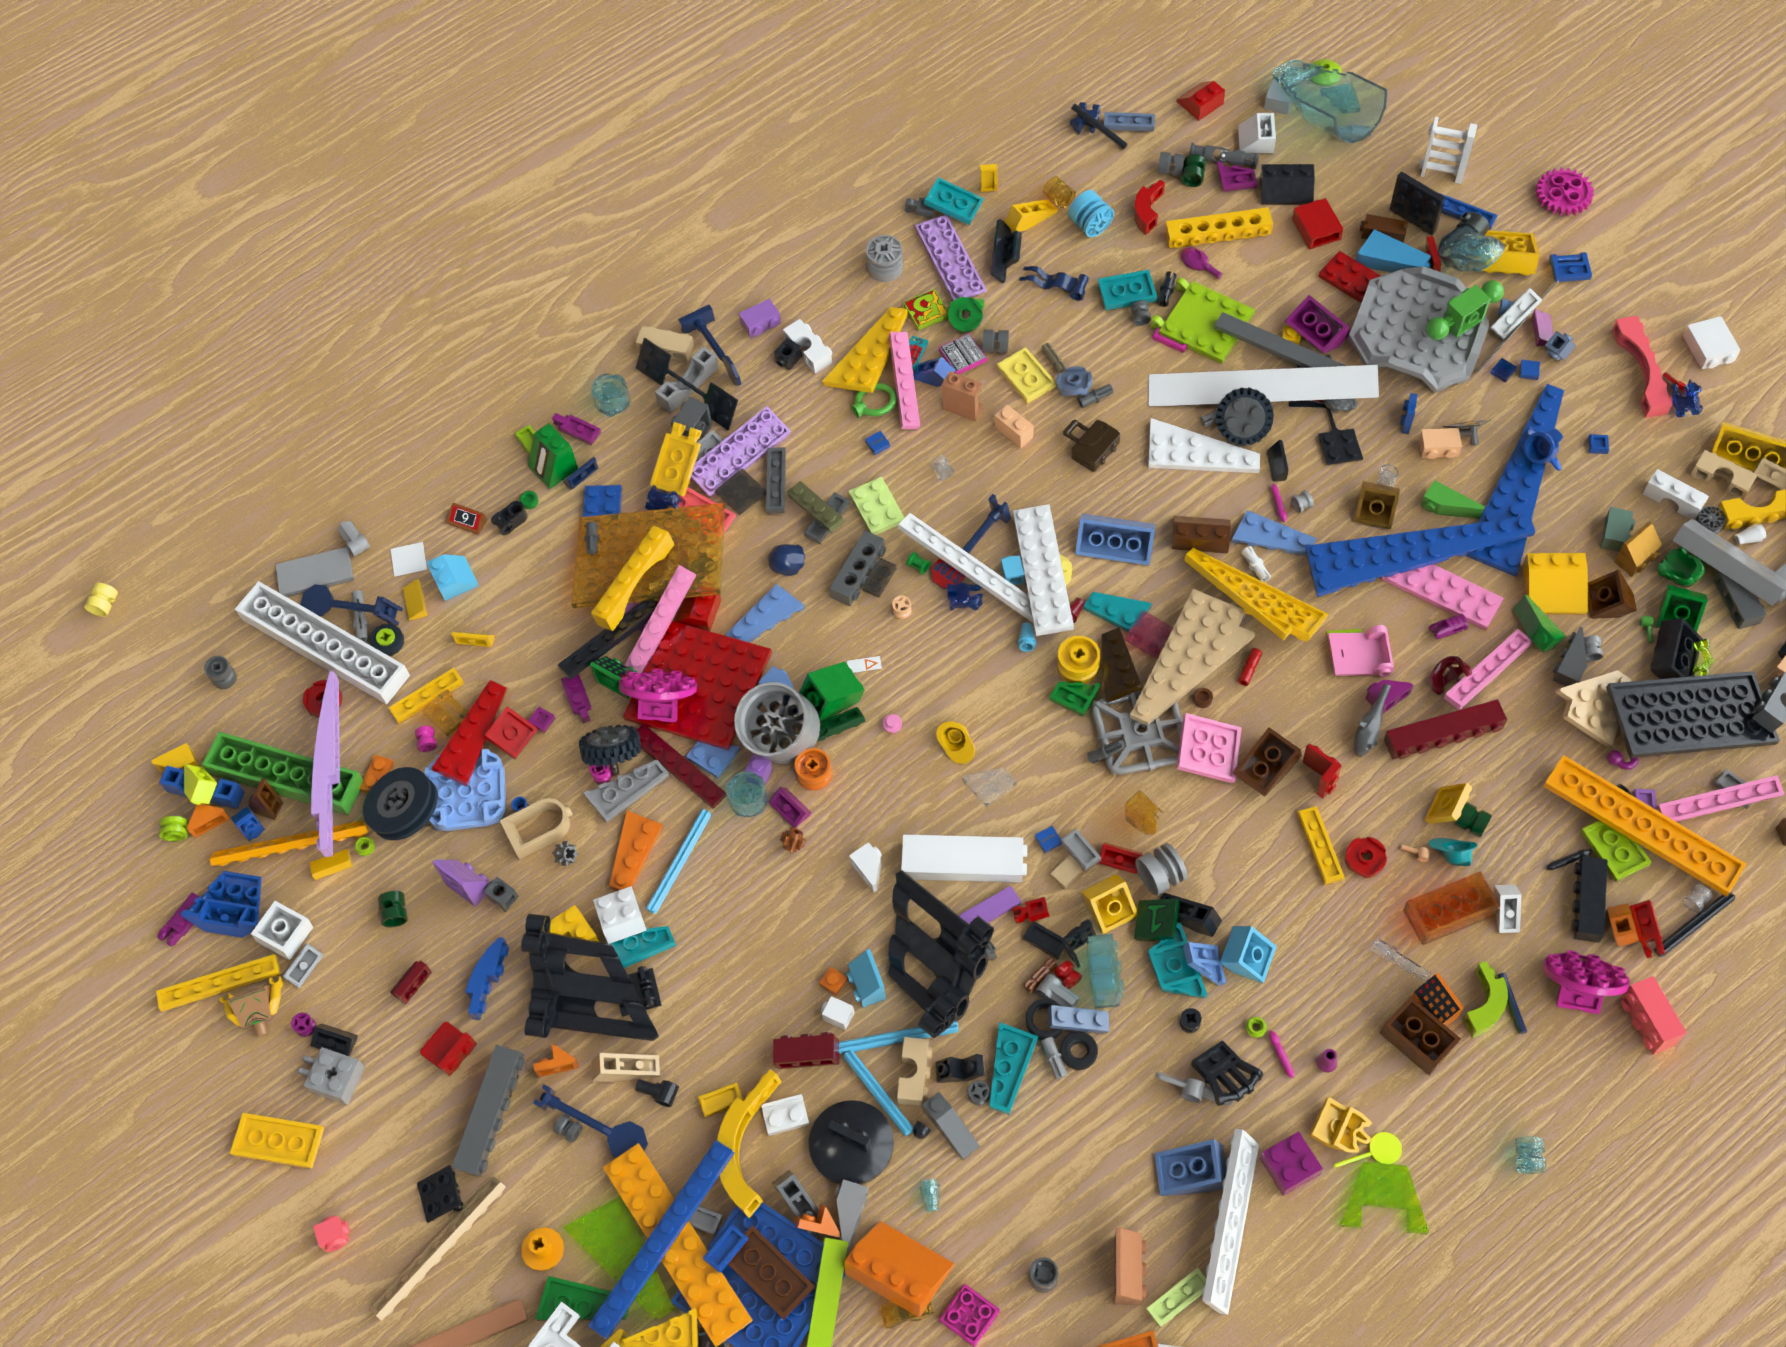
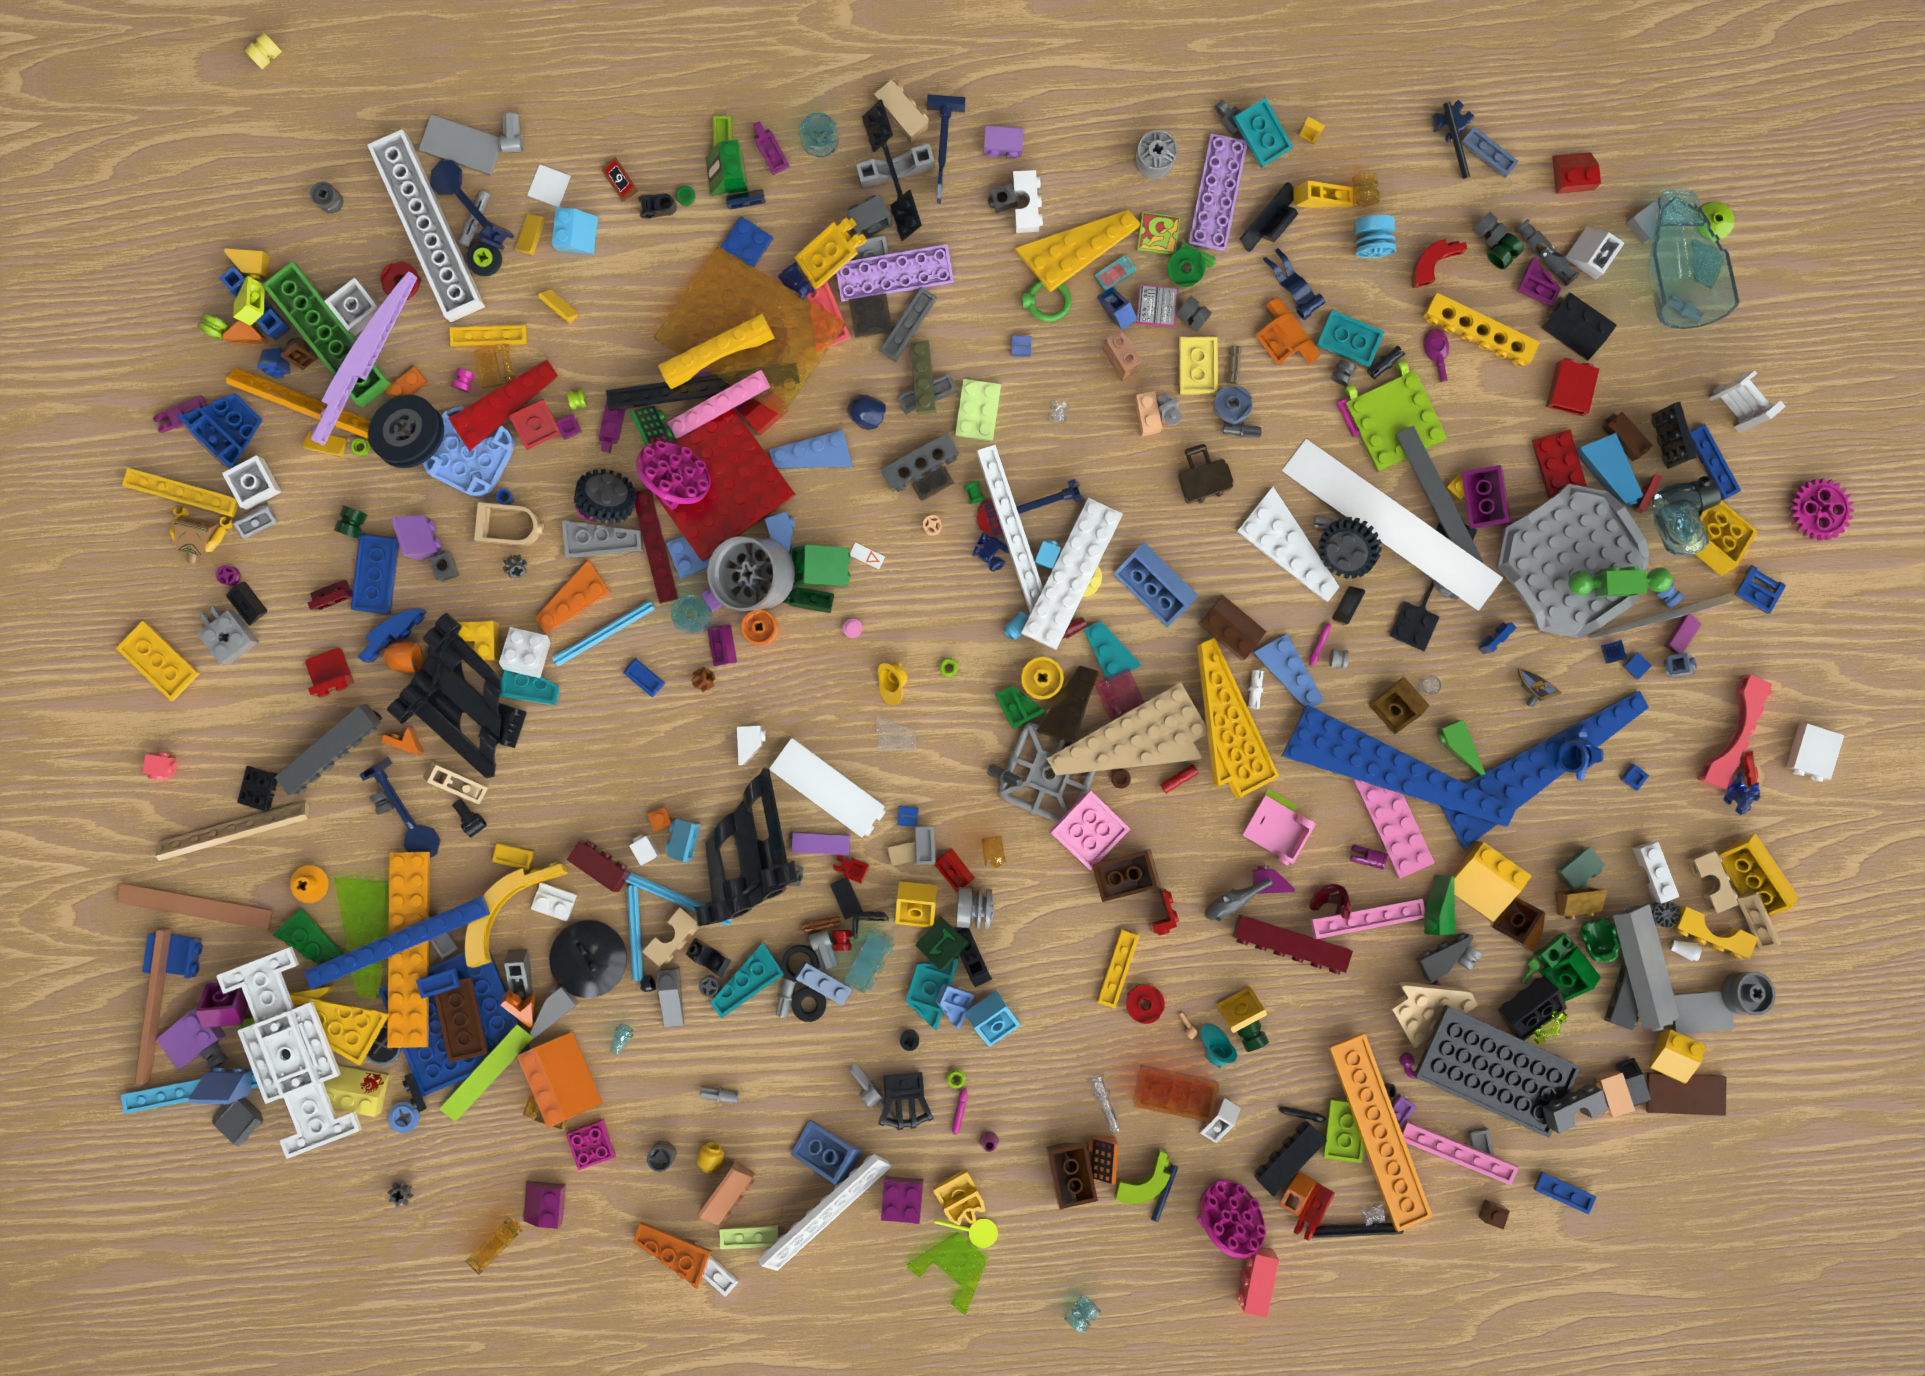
camera: 30 degrees right, 25 degrees up
dark grey axle [584,521,599,556] -> none
bright pink plate [889,332,920,429] -> none
light nougat brick [1419,428,1462,459] -> none
white tile [1490,288,1542,340] -> none
none -> white brick [325,277,380,336]
none -> blue tile [351,534,399,614]
none -> orange piece [382,641,424,674]
none -> lime wheel [567,388,588,410]
none -> blue tile [623,658,665,698]
none -> yellow head [697,1142,724,1173]
none -> light grey axle [700,1087,739,1105]
none -> lime plate [939,658,958,677]
none -> light grey hips [1157,392,1181,426]
none -> orange plate [1256,298,1320,365]
none -> green leg [1534,932,1575,968]

